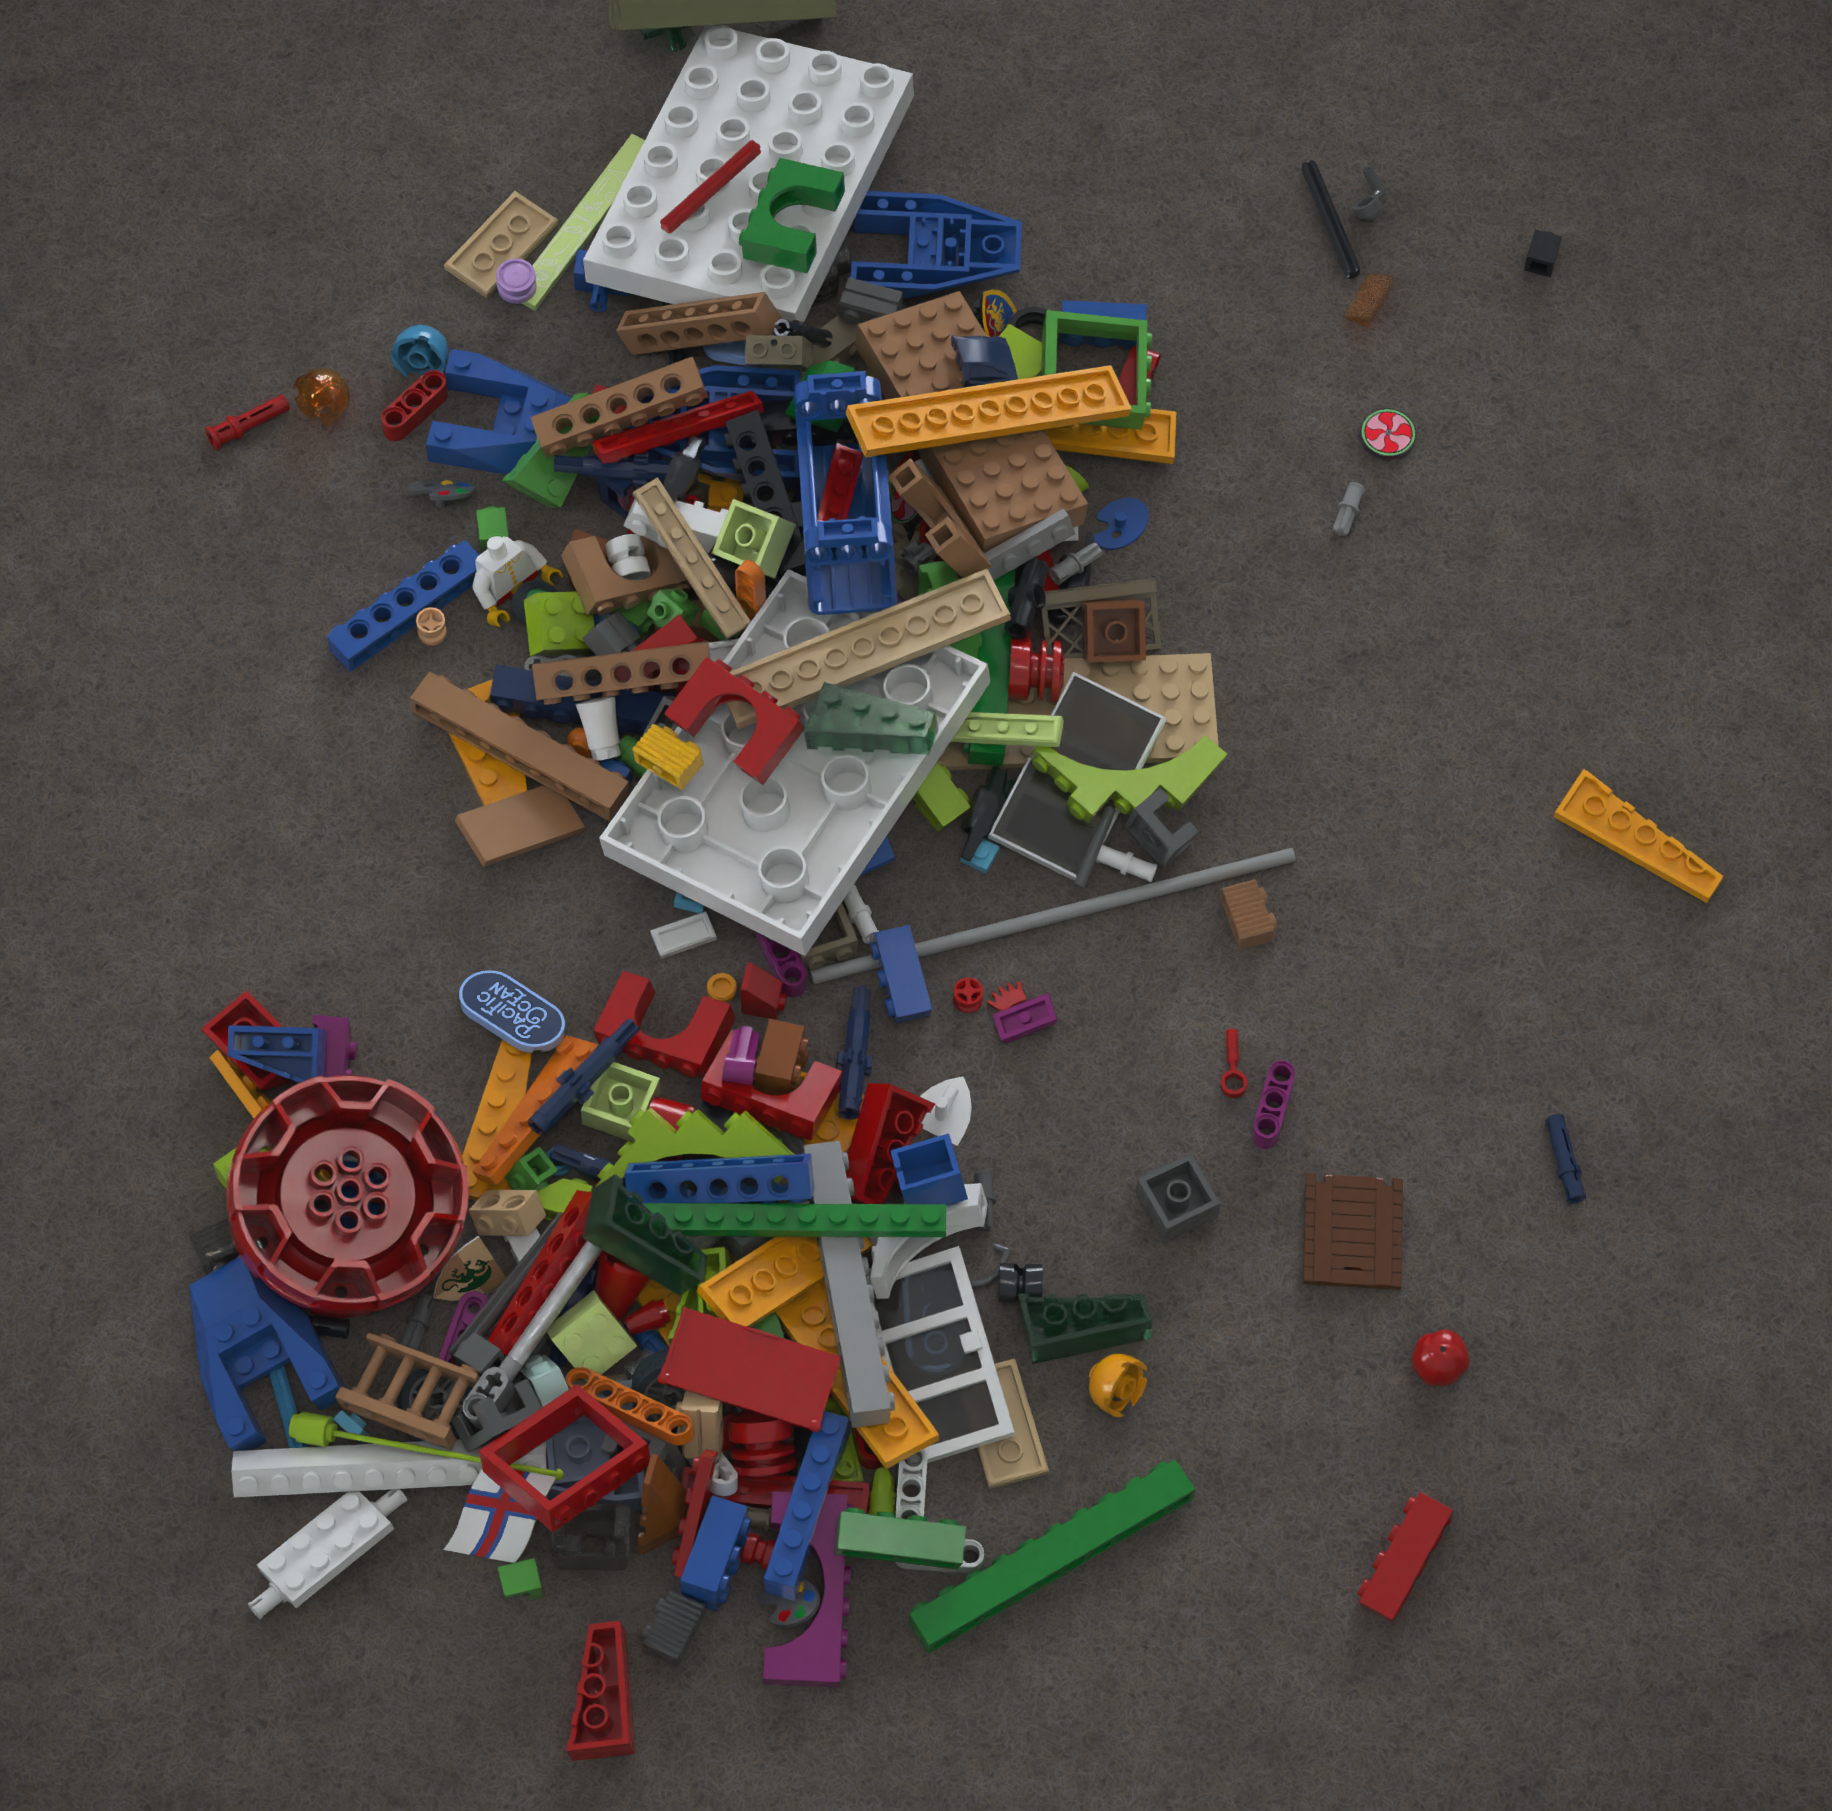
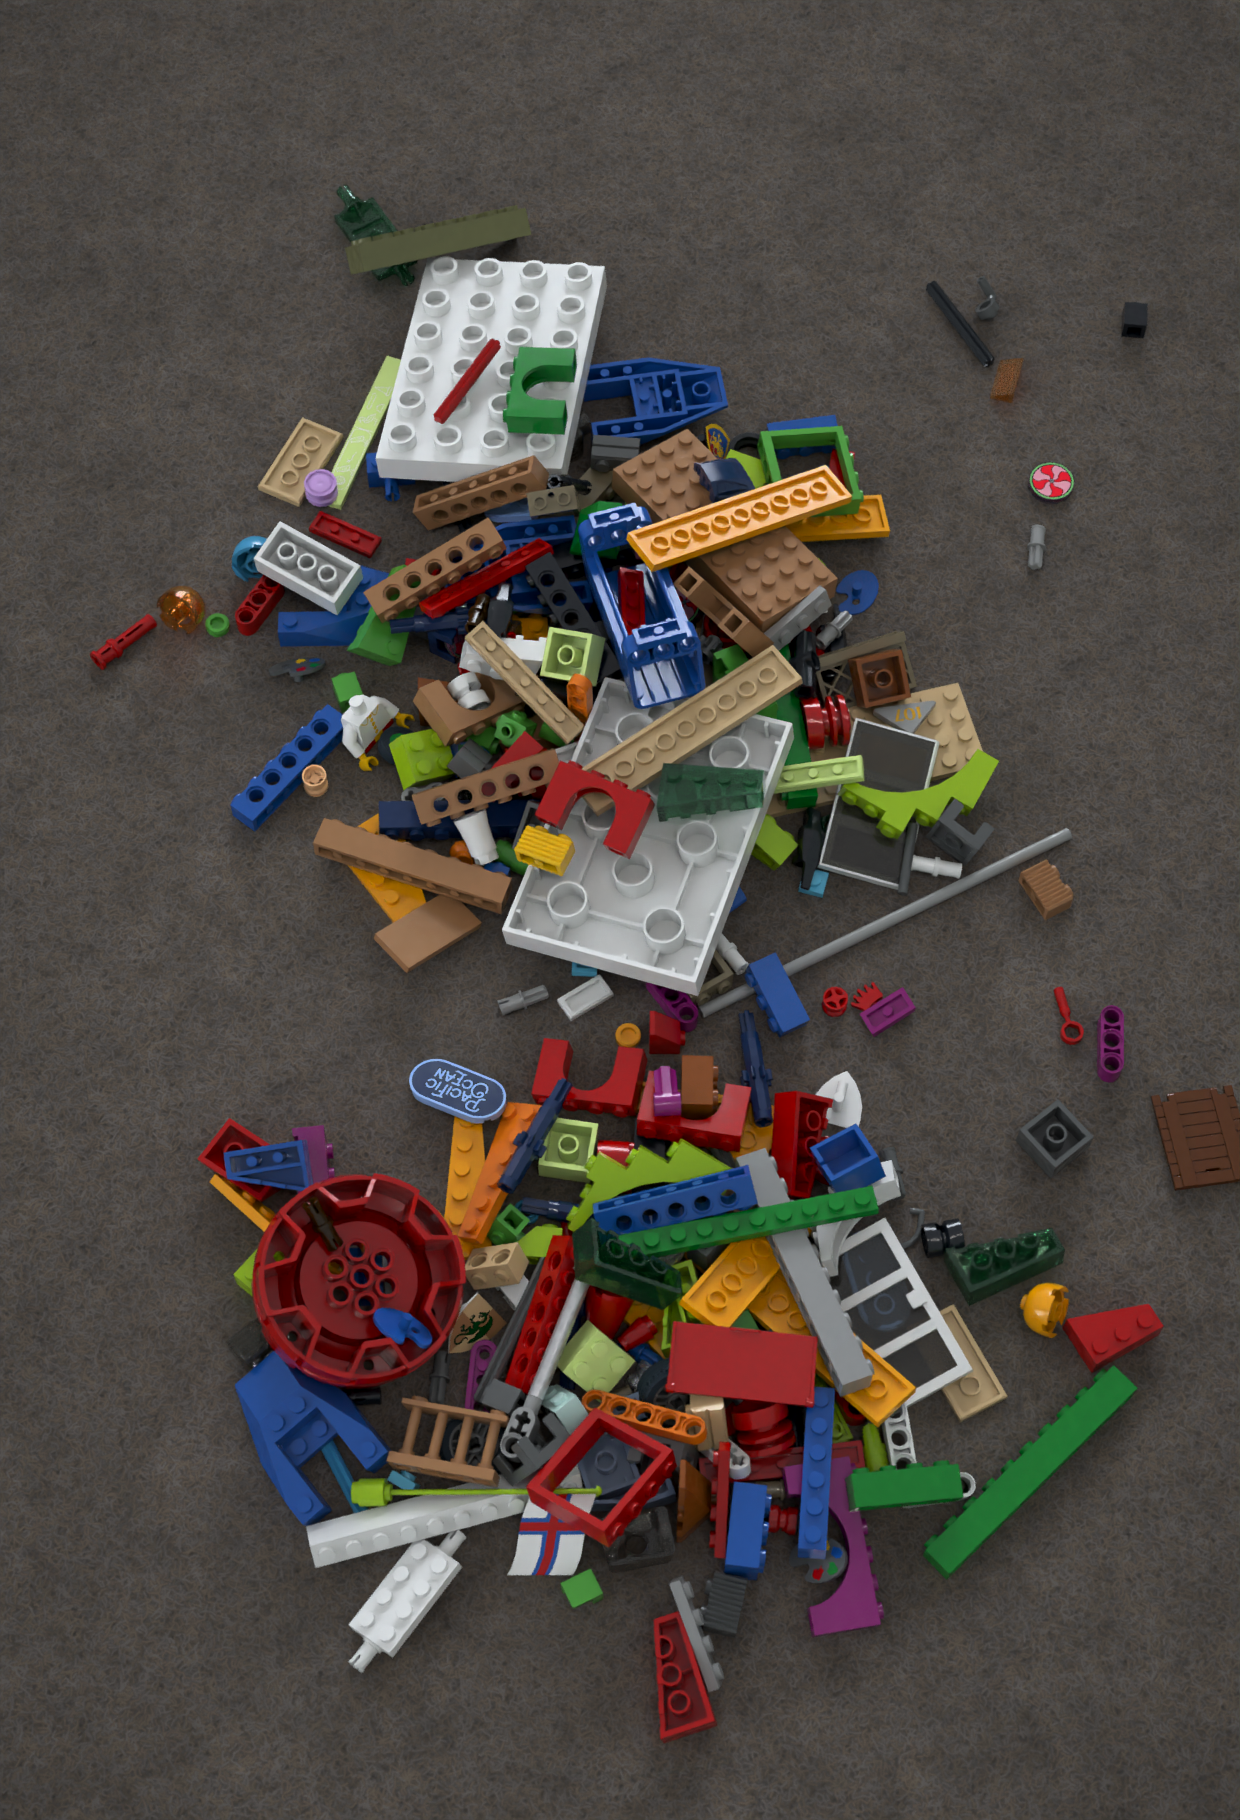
camera: 10 degrees left, 0 degrees up
none -> bright green tile [205,613,230,637]
none -> white brick [253,521,363,615]
none -> dark brown pin [302,1197,343,1251]
none -> red tile [309,511,382,559]
none -> blue piece [373,1308,432,1349]
none -> dark brown pin [465,593,491,633]
none -> light grey axle [497,985,549,1015]
none -> light grey plate [669,1575,724,1692]
none -> light grey tile [873,701,936,734]
none -> red wedge [1063,1304,1164,1373]

